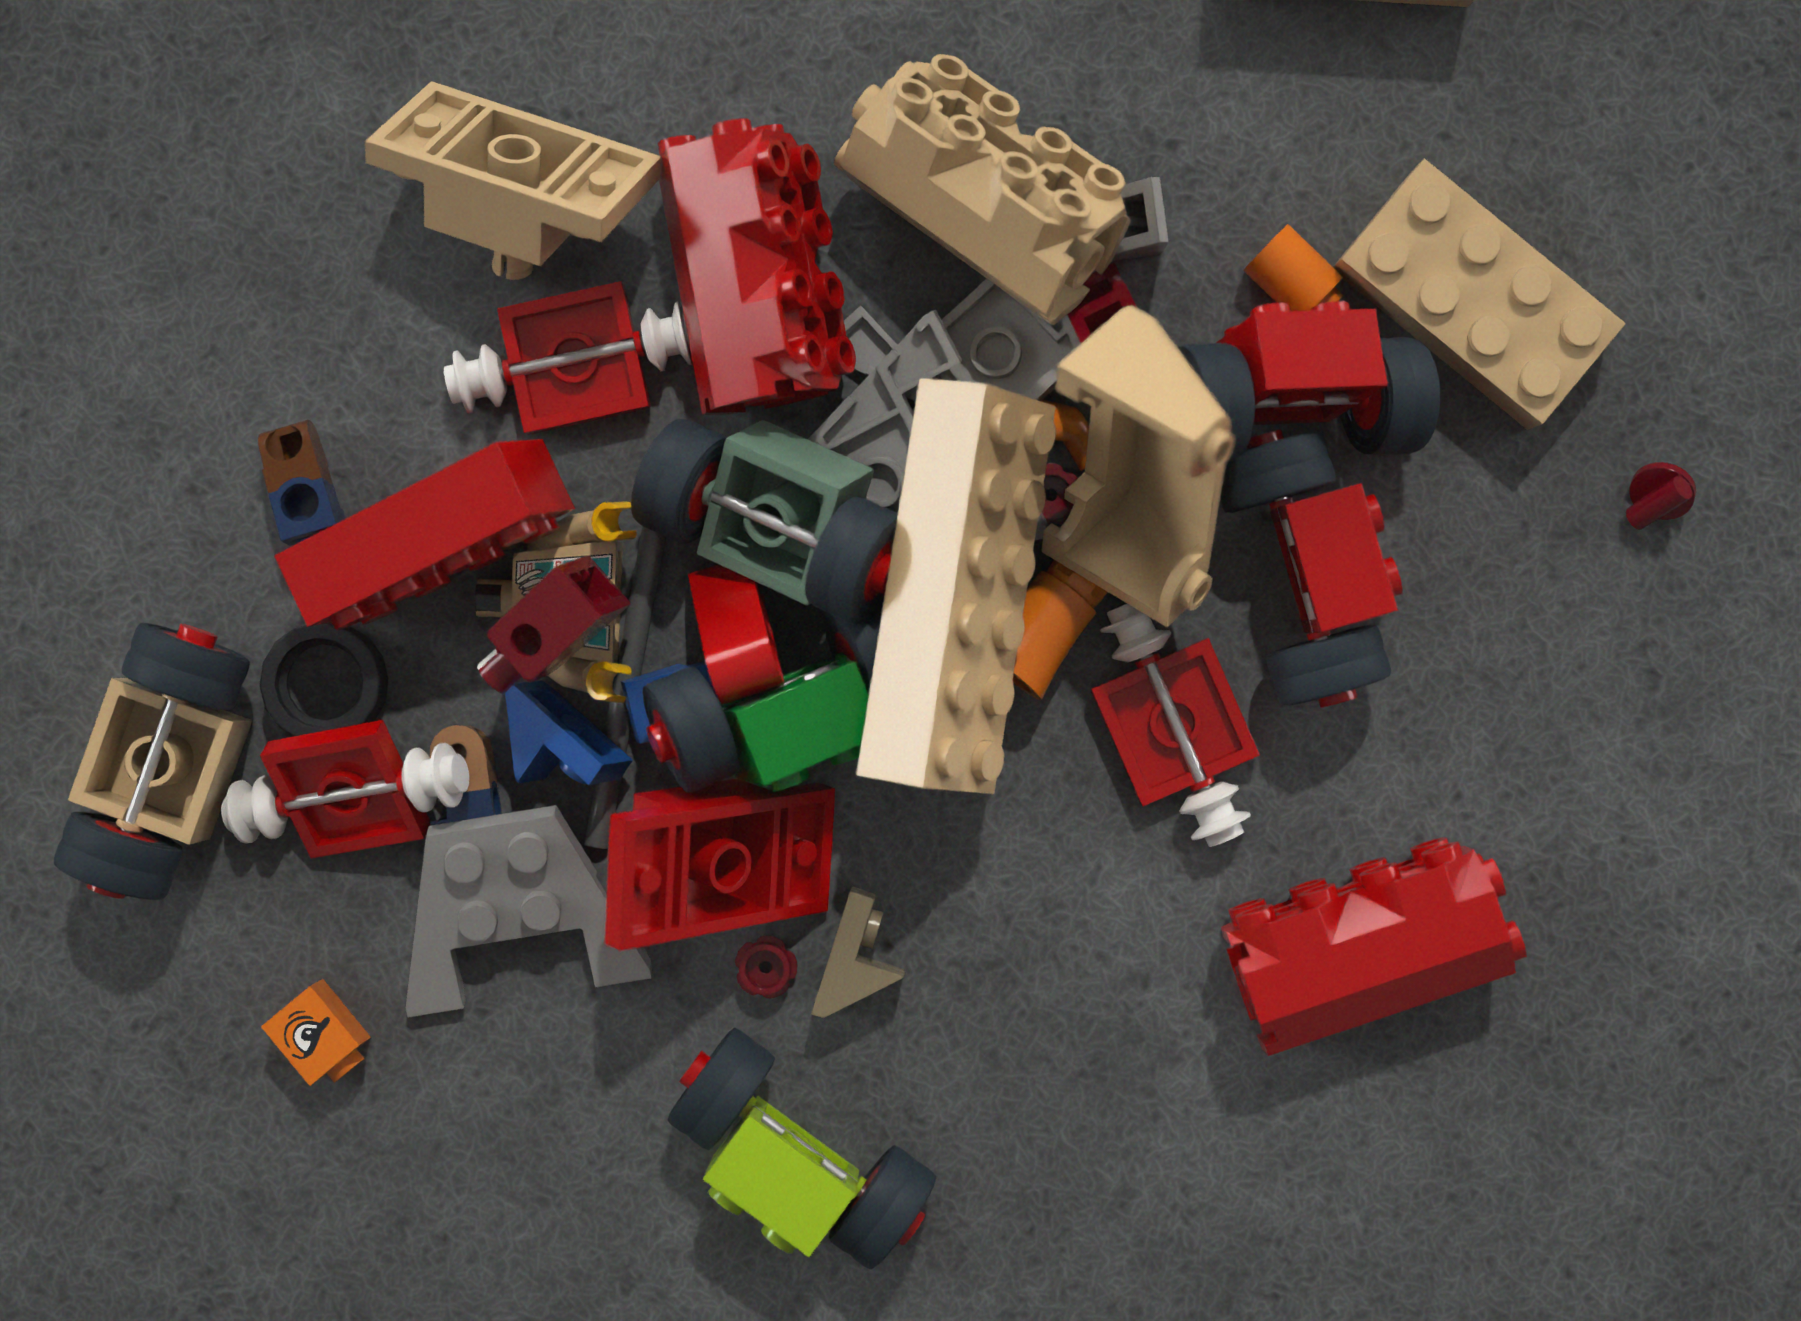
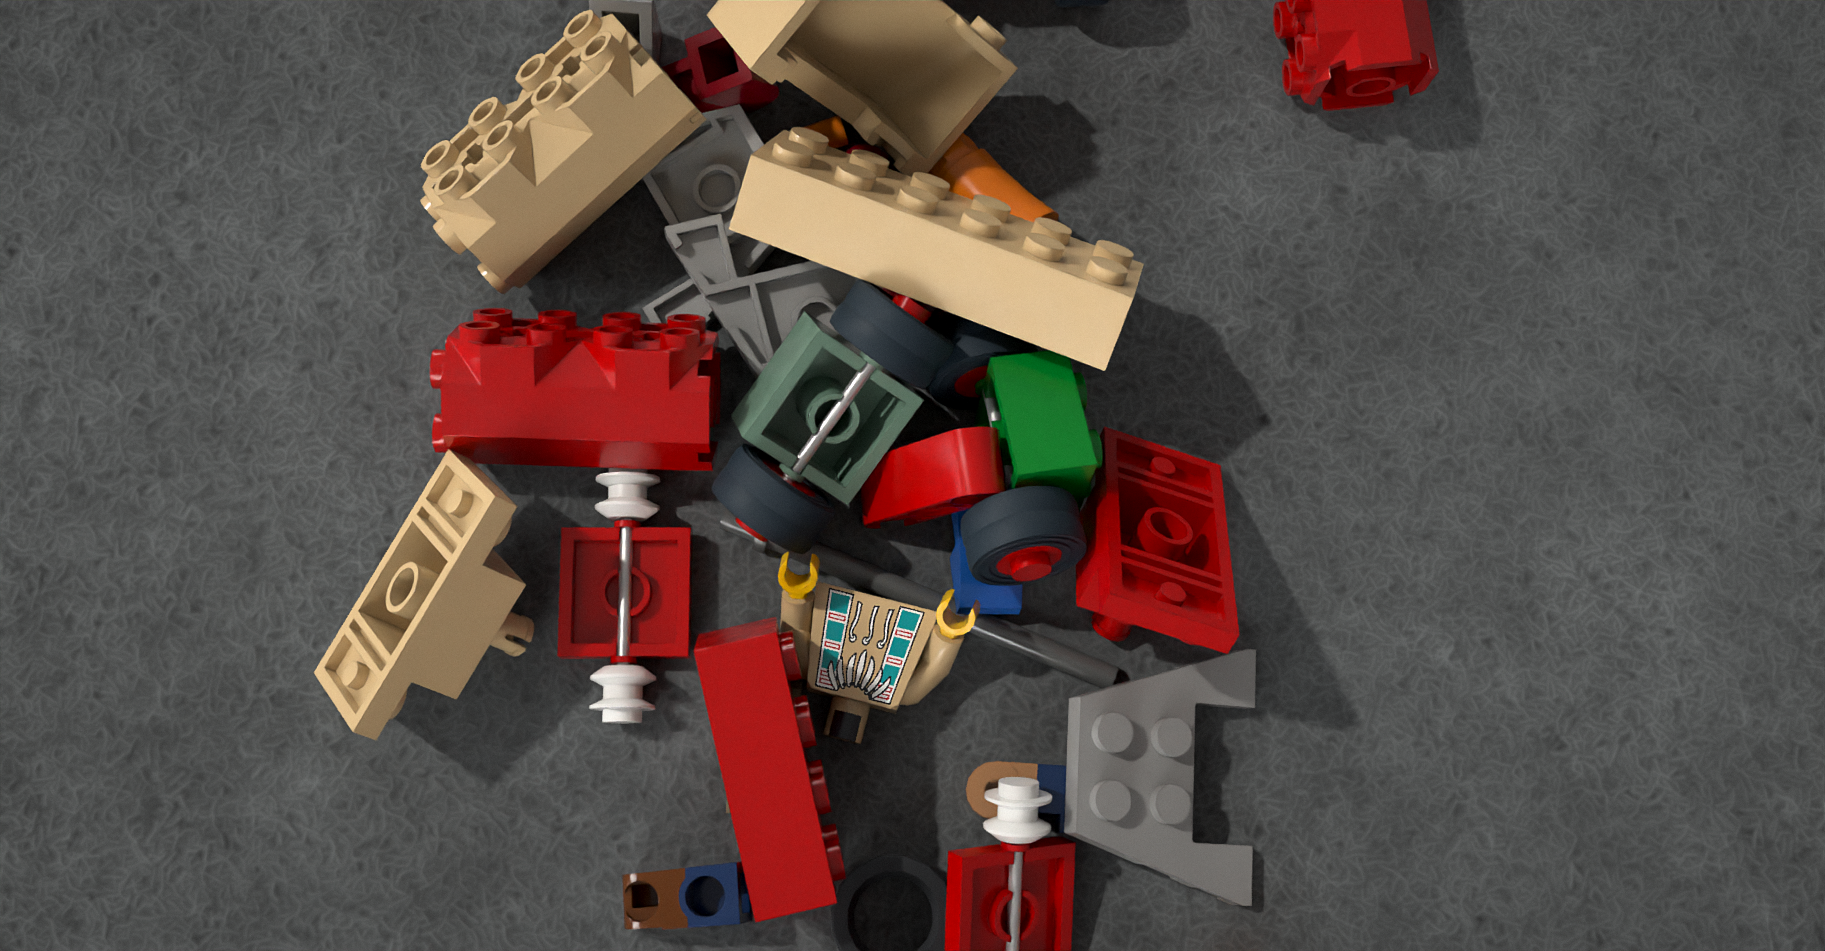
camera: 85 degrees left, 10 degrees down
dark red torso [477,555,631,694] -> none
blue slope [505,680,633,785] -> none
brick [667,1028,937,1269] -> none
dark red plate [735,936,797,999] -> none
dark tan slope [811,887,905,1018] -> none
red plate [1090,604,1260,847] -> none

